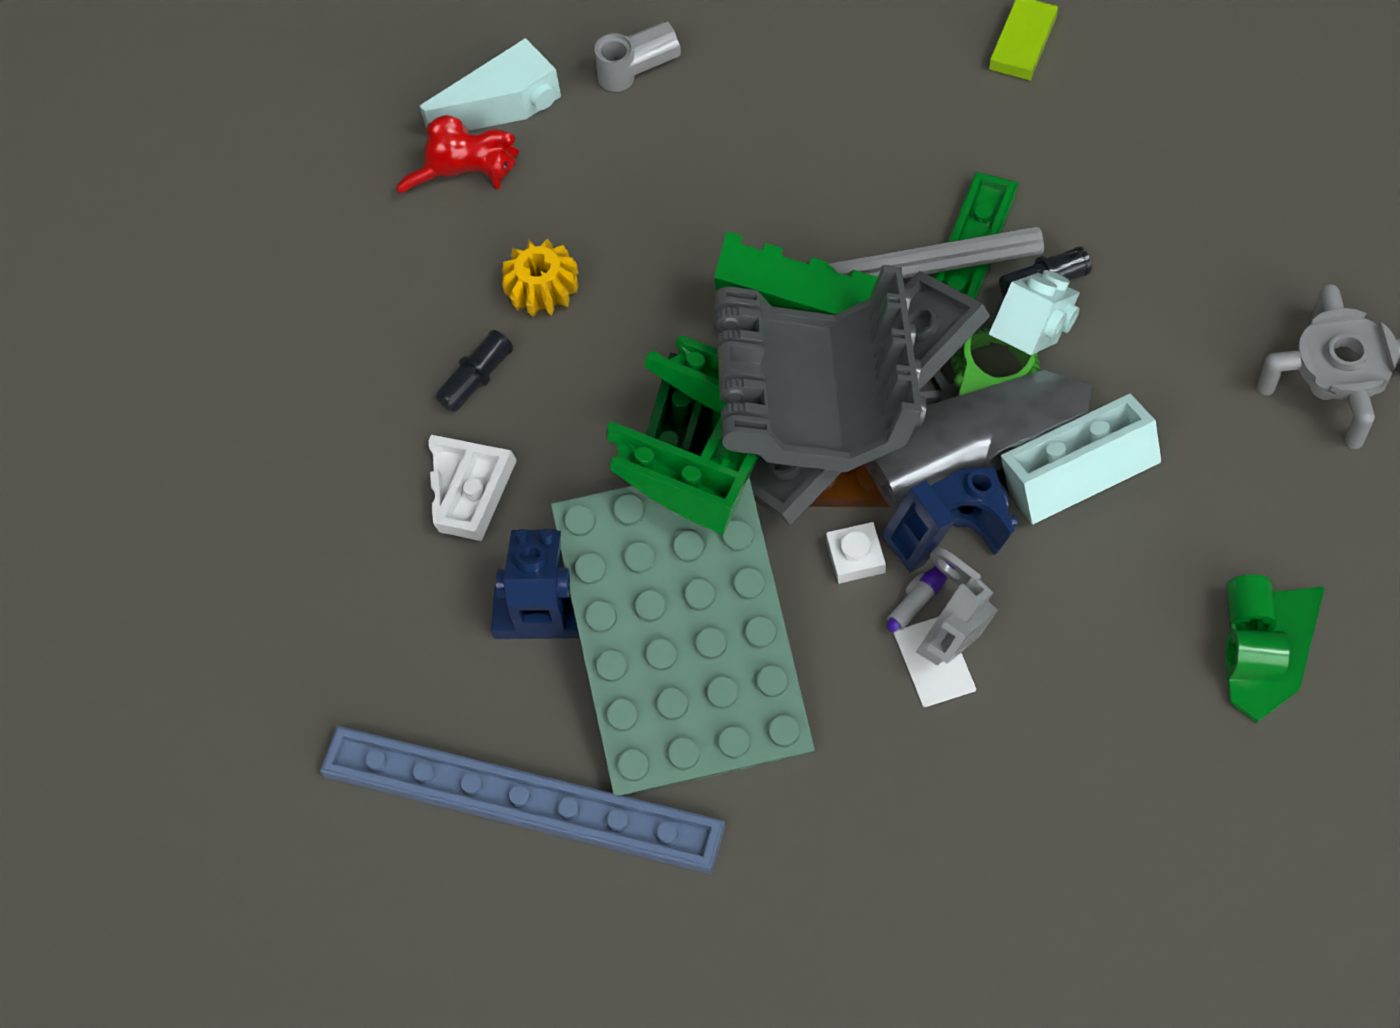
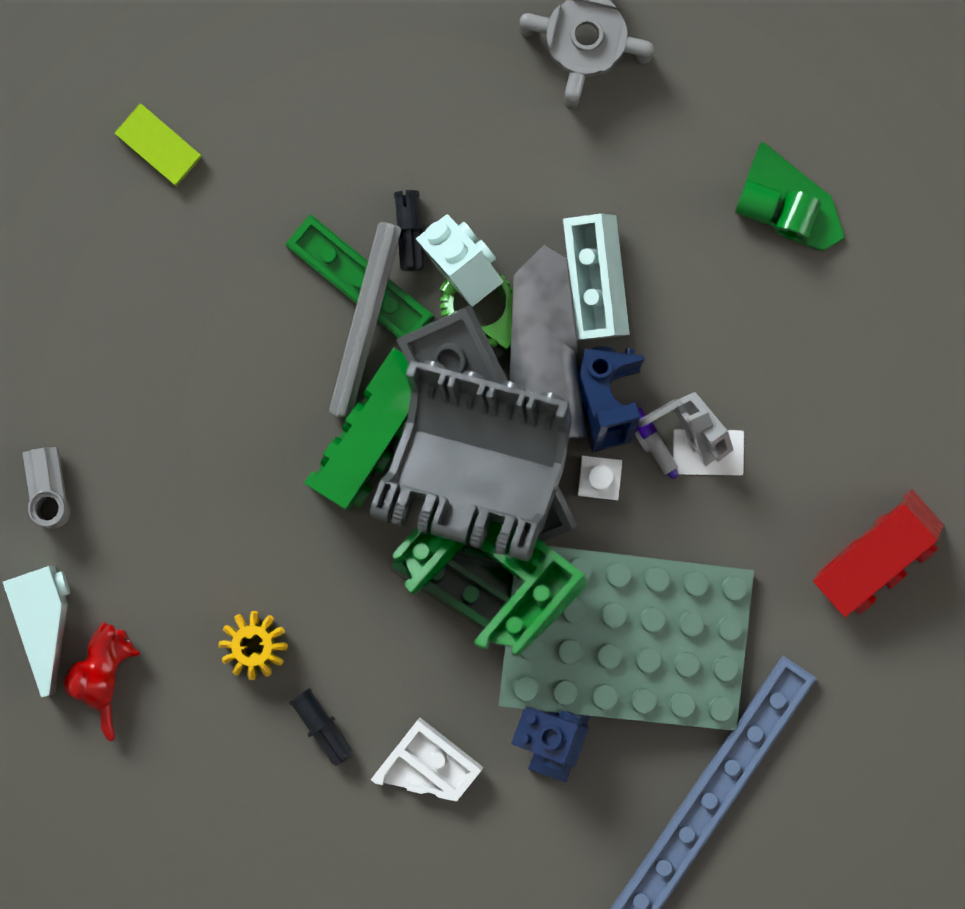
camera: 75 degrees left, 25 degrees up
none -> red wedge [813,489,944,618]

